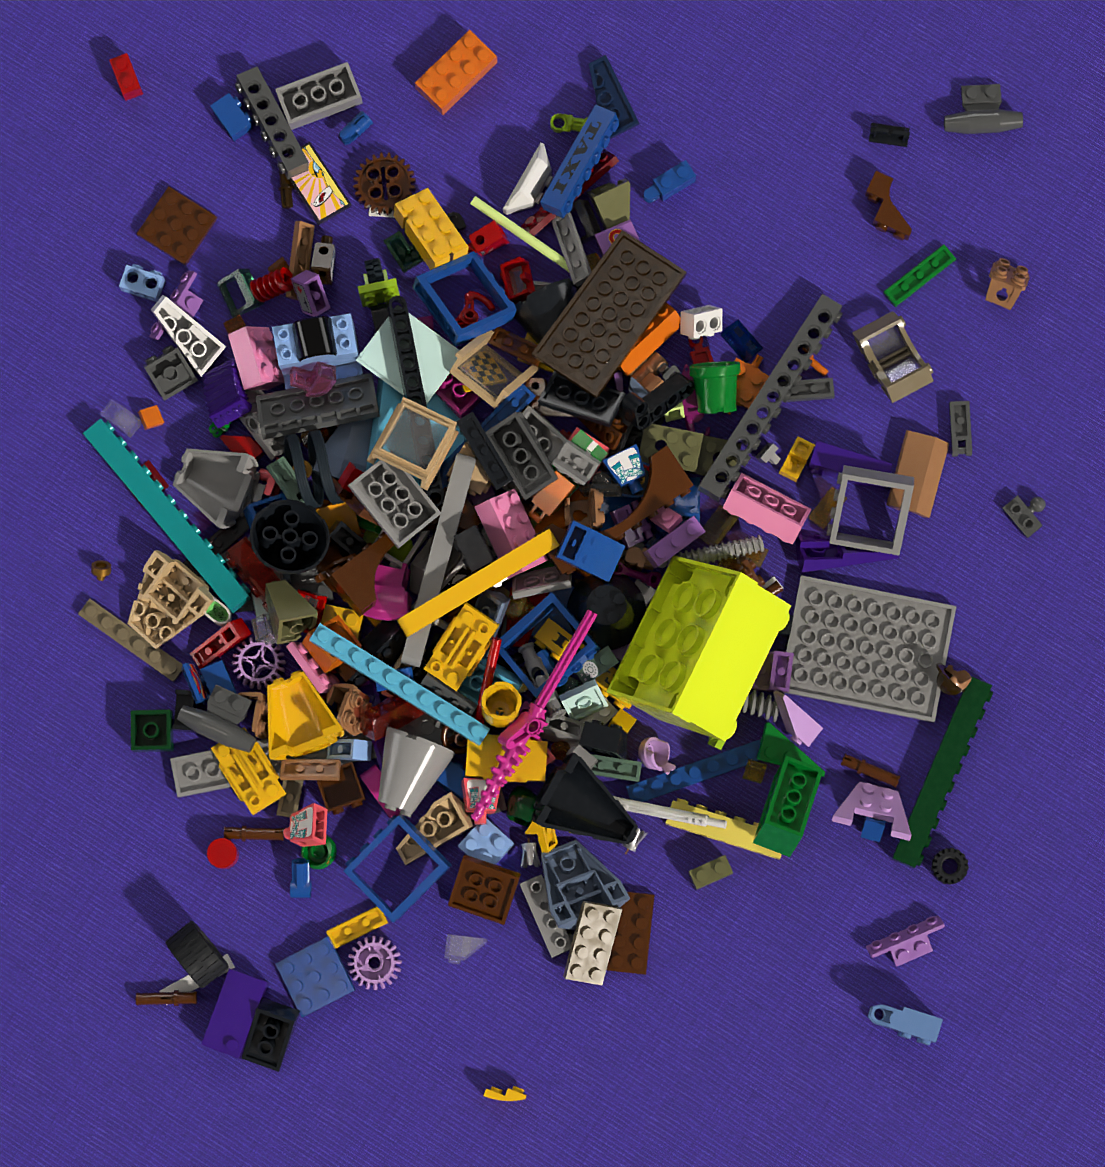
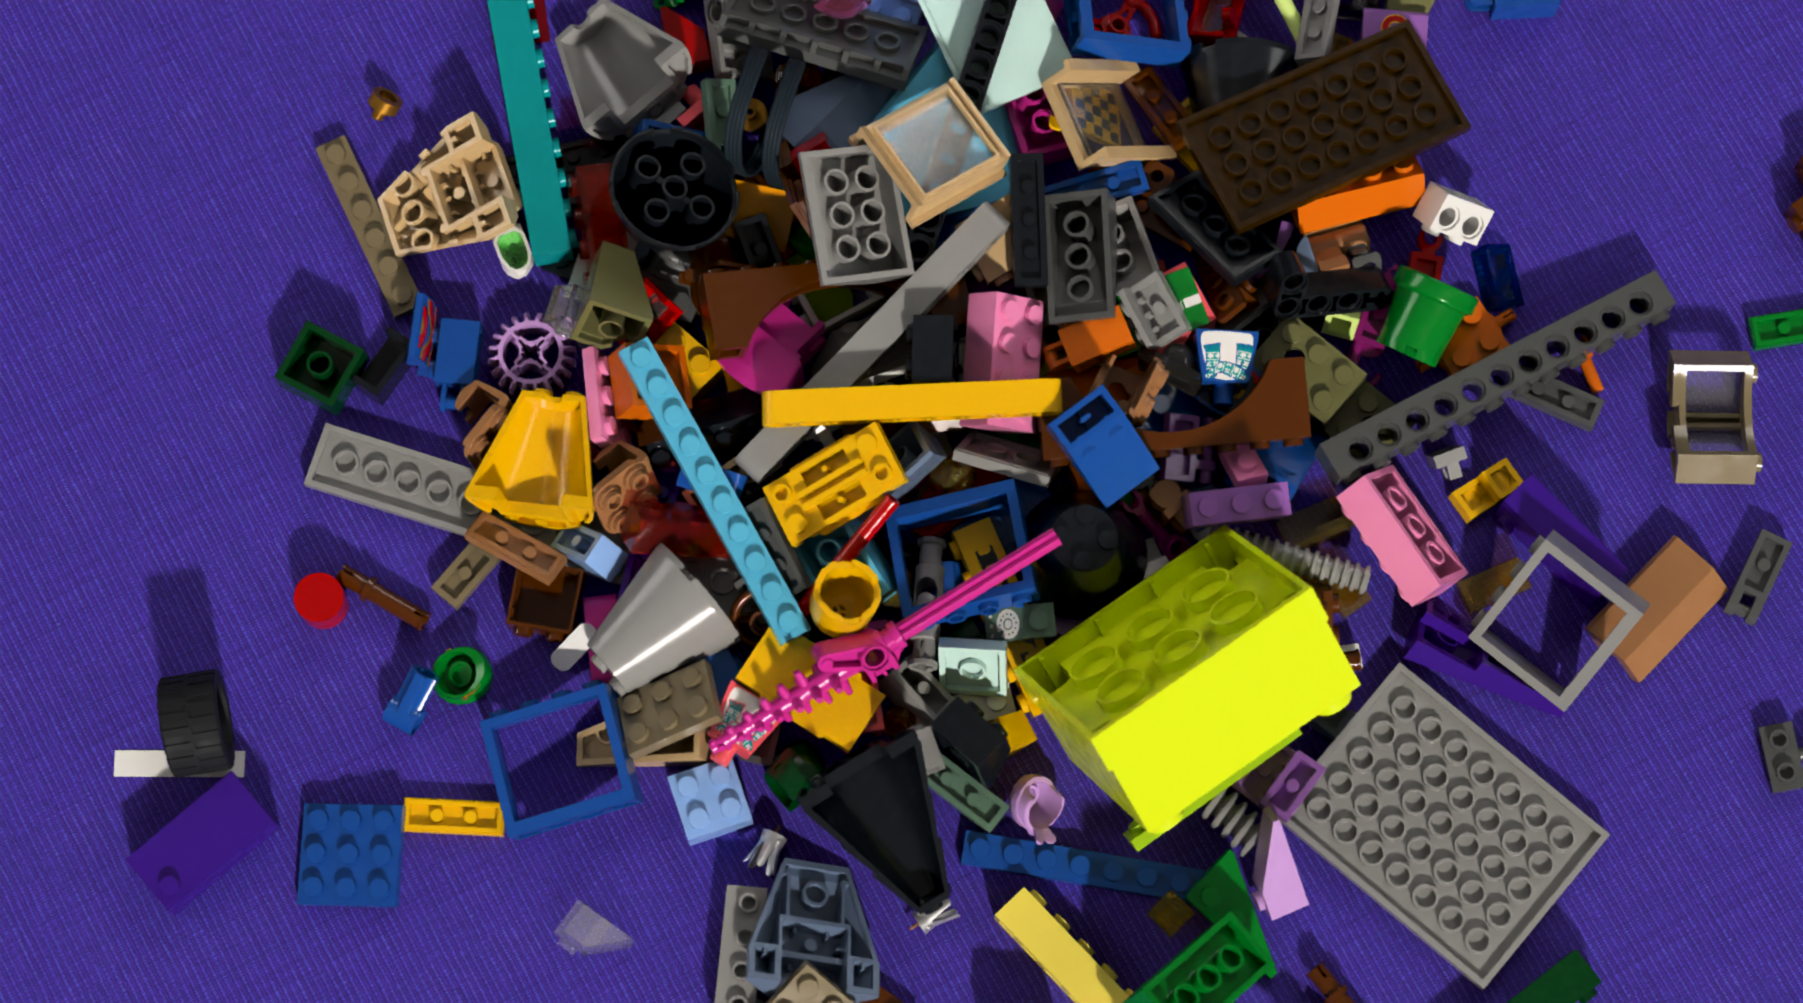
camera: 25 degrees right, 5 degrees down
reddish brown pin [136,990,197,1006] -> none
dark grey plate [177,685,256,753] -> none
red slope [189,618,252,669] -> none
yellow piece [211,727,287,815] -> none
black slope [241,998,300,1072] -> none
coral torso [283,803,328,847] -> none
lavender gear [348,936,402,990] -> none
reddish brown plate [448,854,521,925] -> none
yellow slope [525,821,558,853] -> none
white axle [613,796,727,829] -> none
piece [936,663,972,695] -> none
none -> white sticker [551,623,596,671]
none -> dark tan plate [617,659,723,760]

